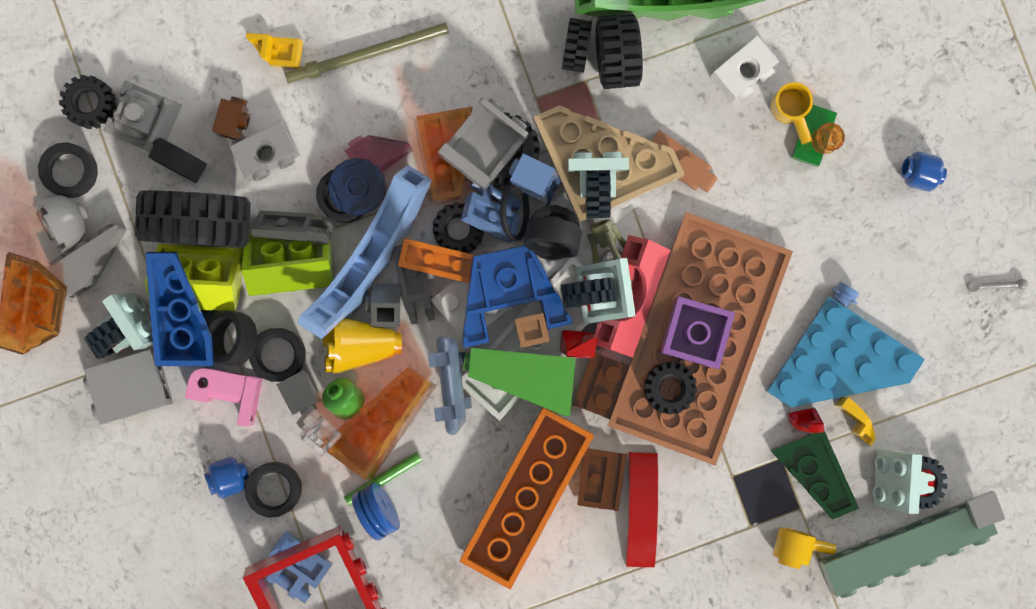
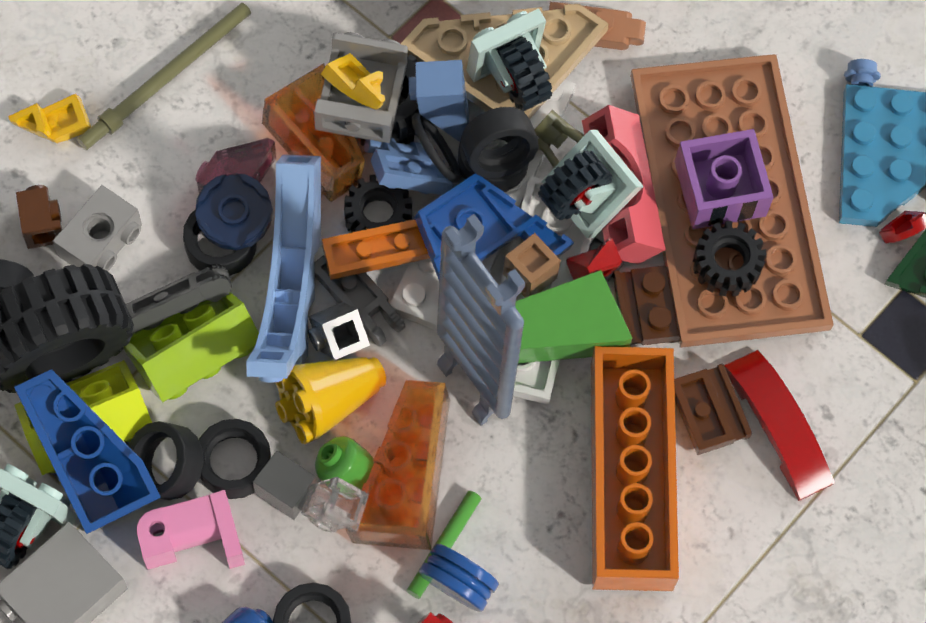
camera: 30 degrees left, 20 degrees down
none -> yellow slope [321,53,385,110]

